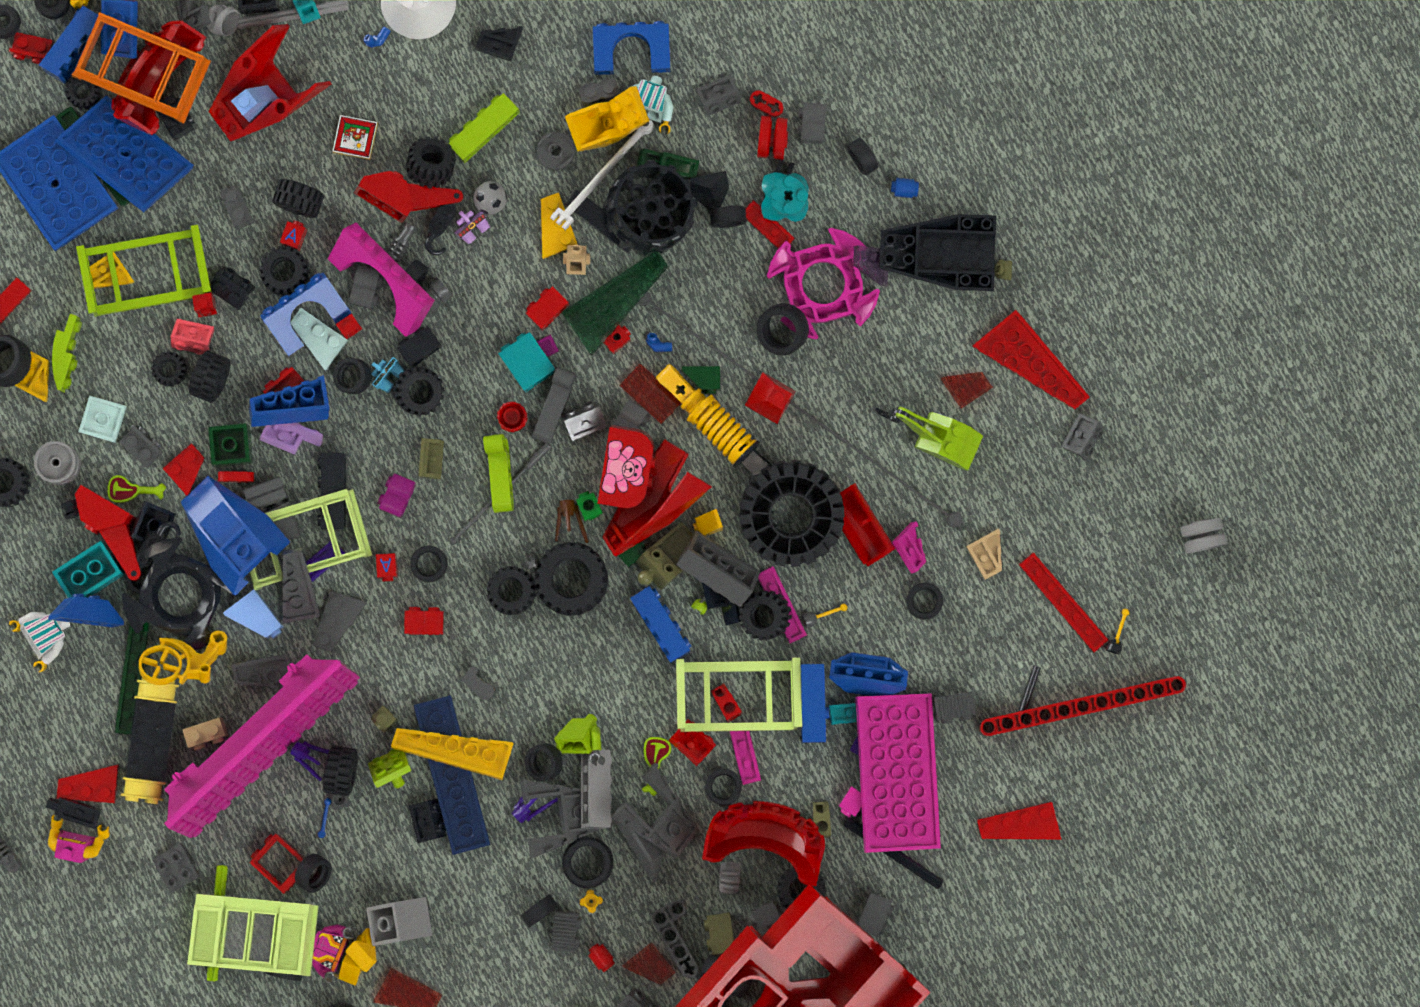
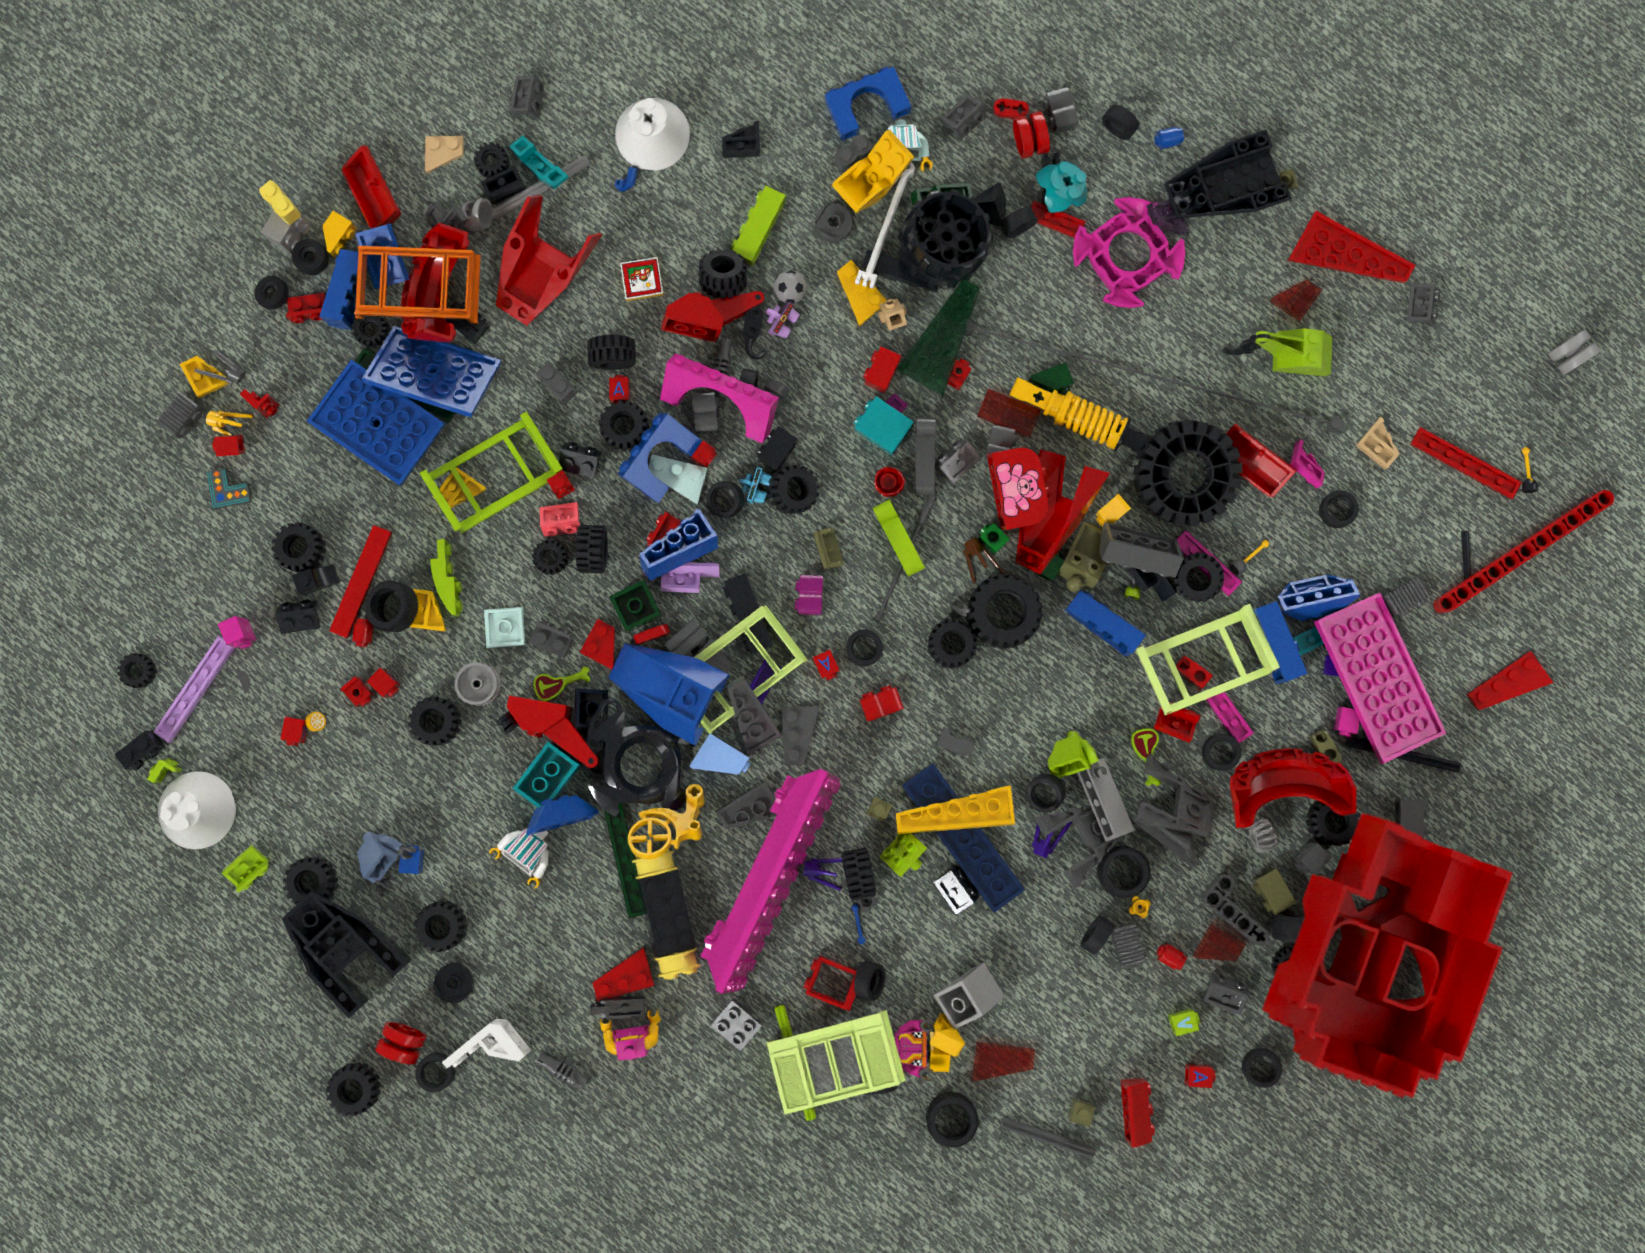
camera: 20 degrees left, 0 degrees up
tan brick [182,717,228,751] -> none
light blue slope [231,85,279,123] -> none
blue arm [646,333,672,352] -> none
red slope [745,372,796,424] -> none
black tyre [756,303,809,356] -> none

